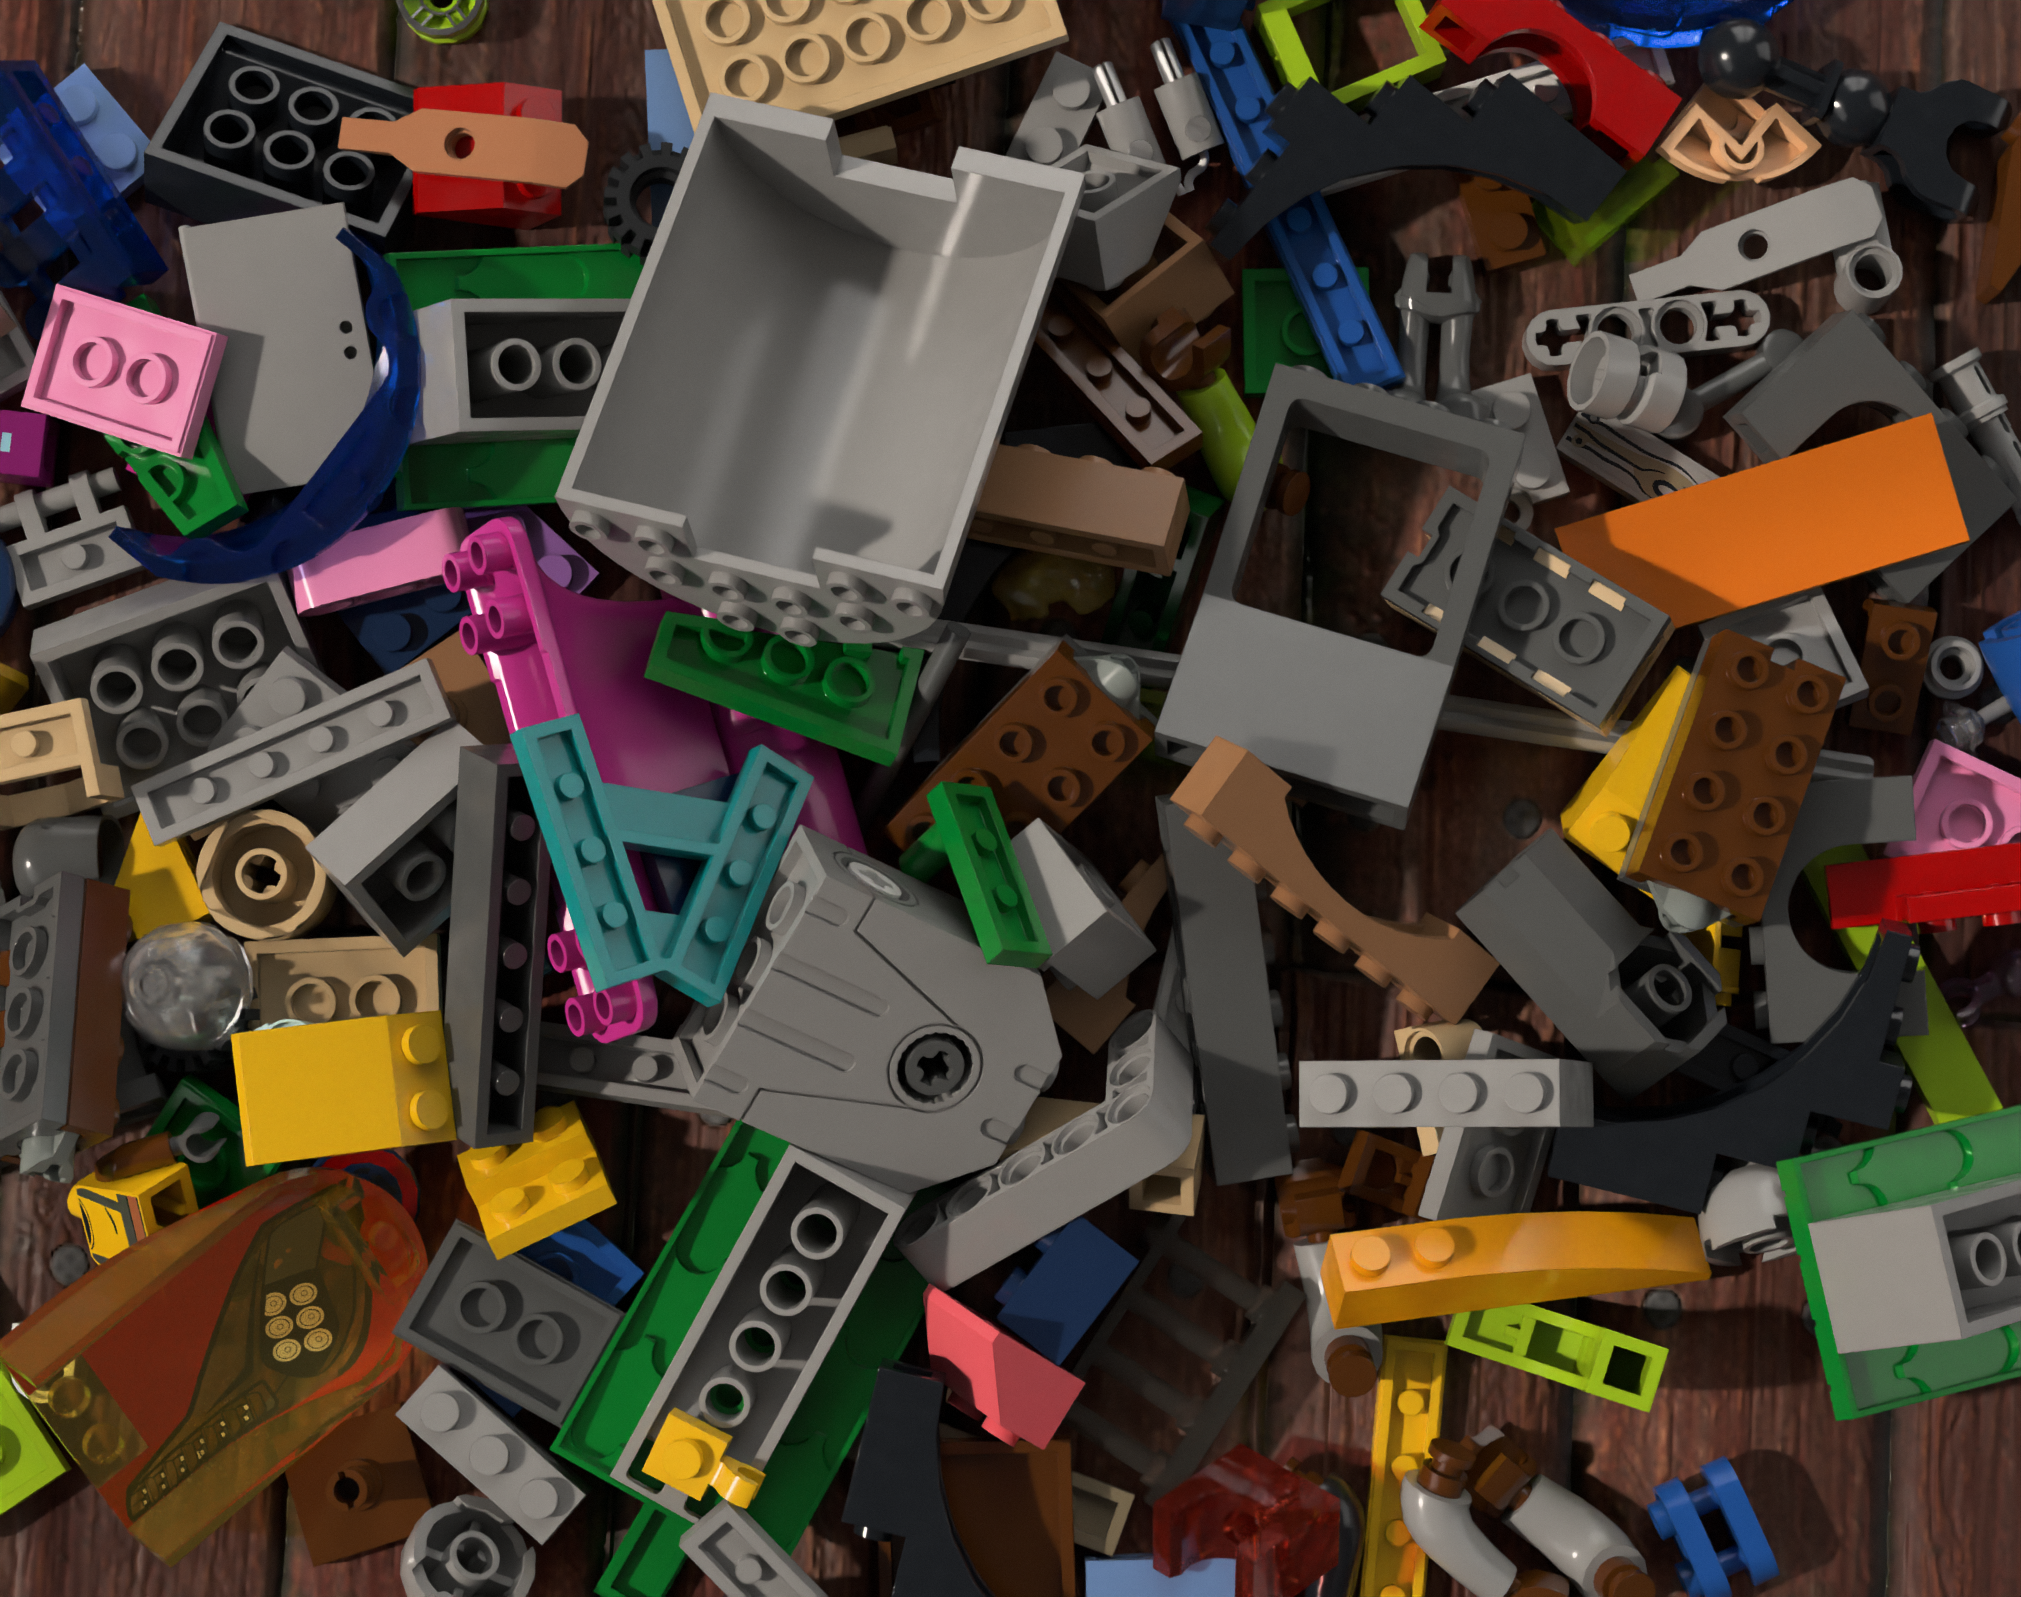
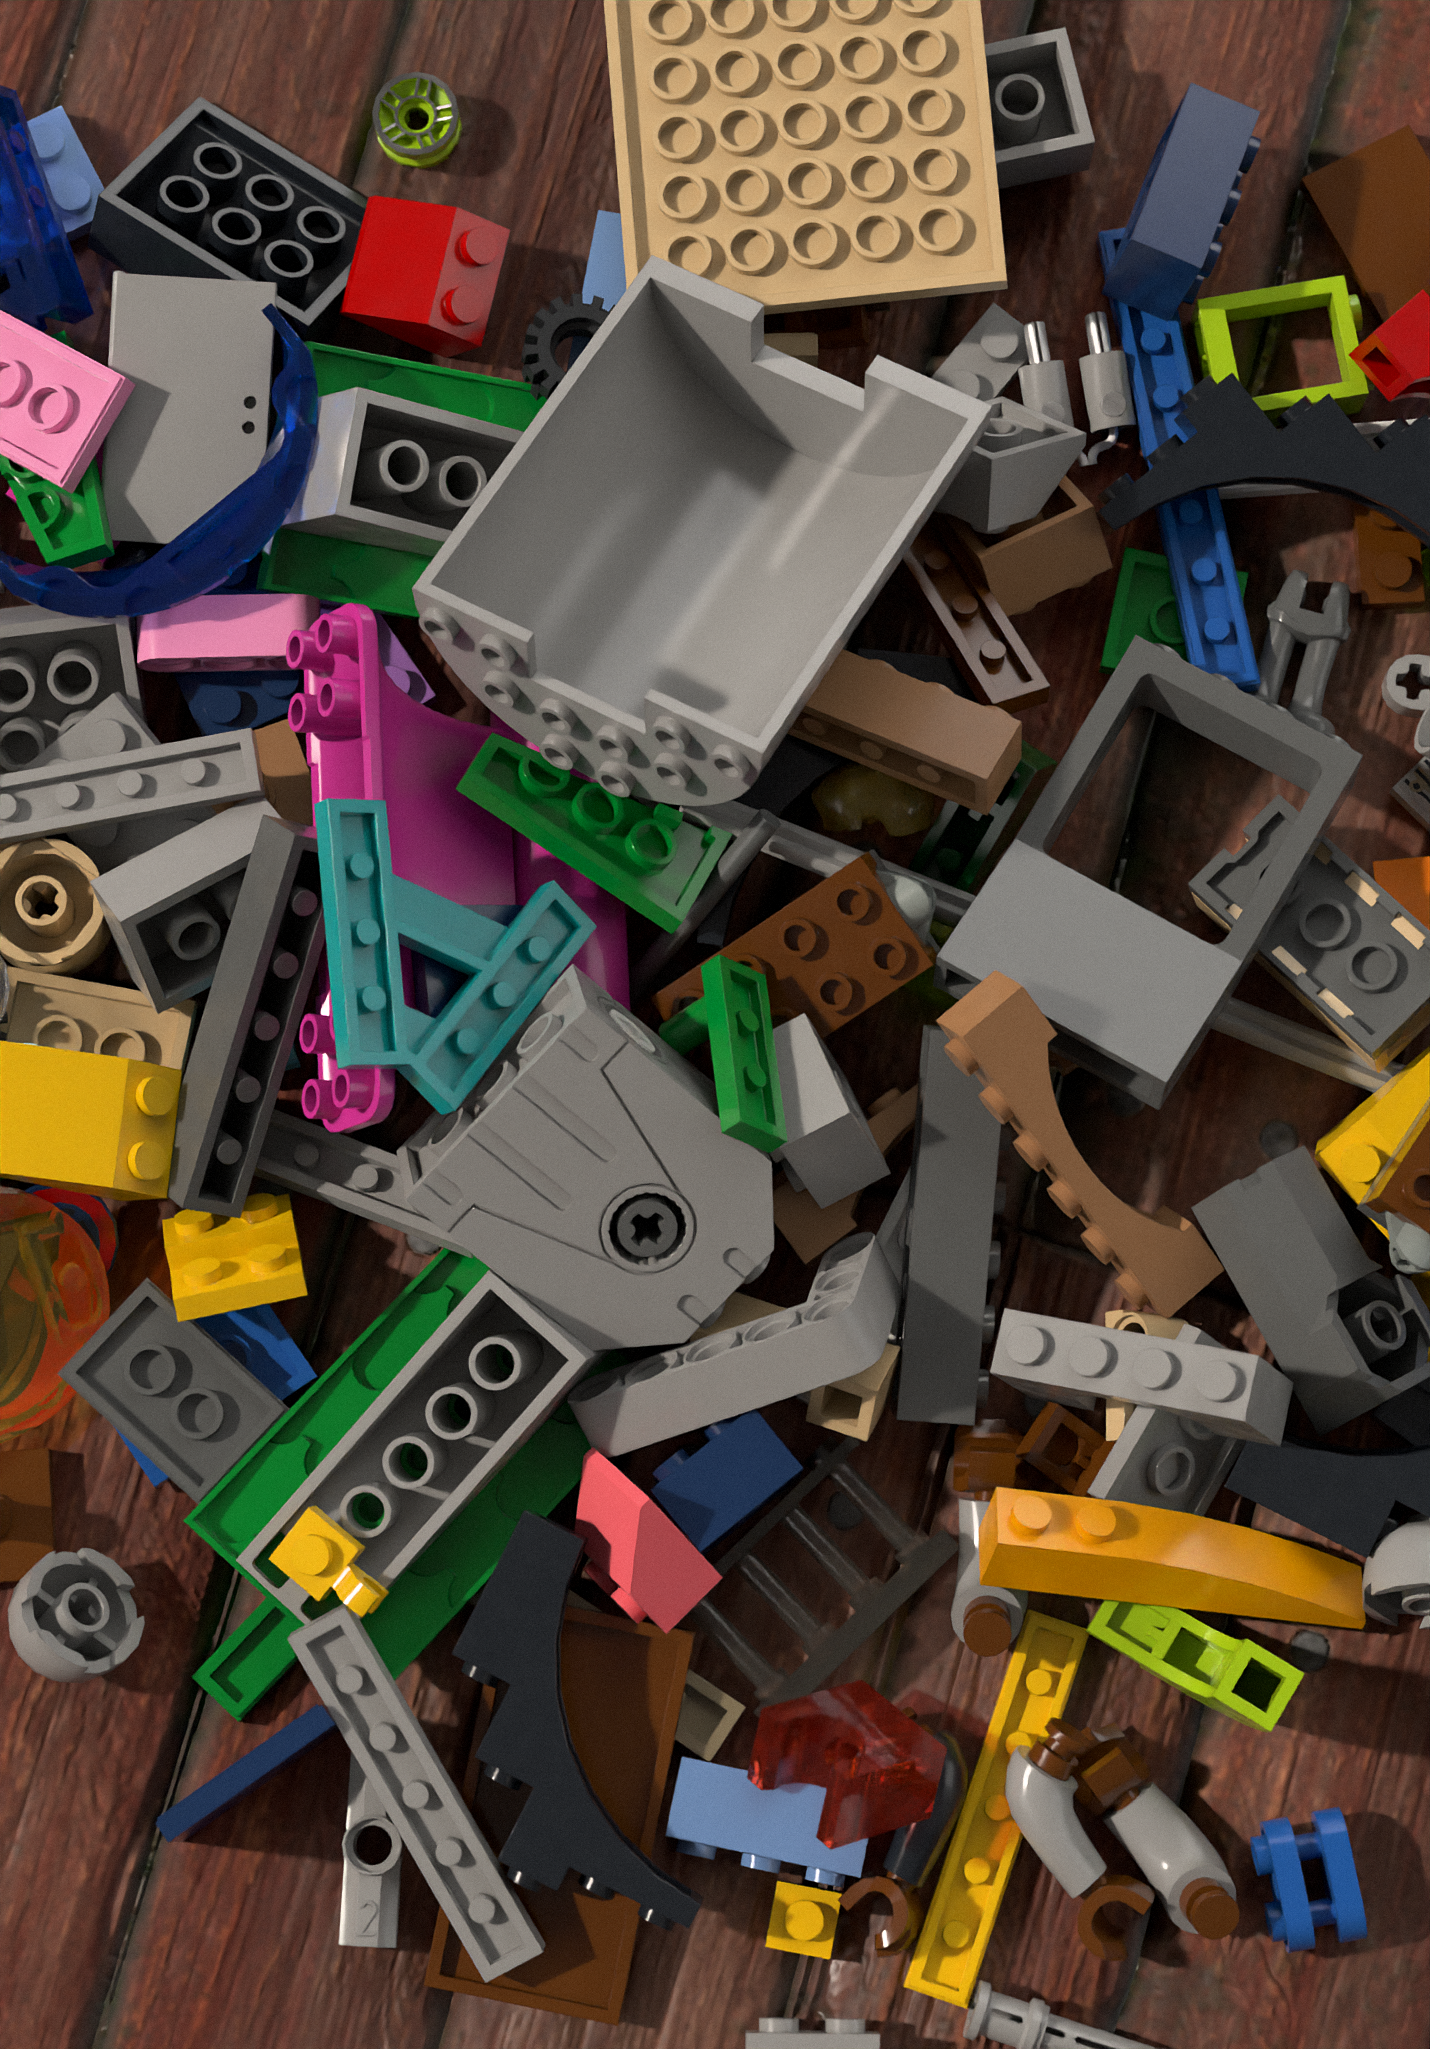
camera: 15 degrees right, 5 degrees down
nougat piece [338,108,589,190] -> none
light grey brick [395,1363,593,1545] -> none
piece [1139,306,1310,516] -> none
light grey hinge [1471,373,1570,531] -> none

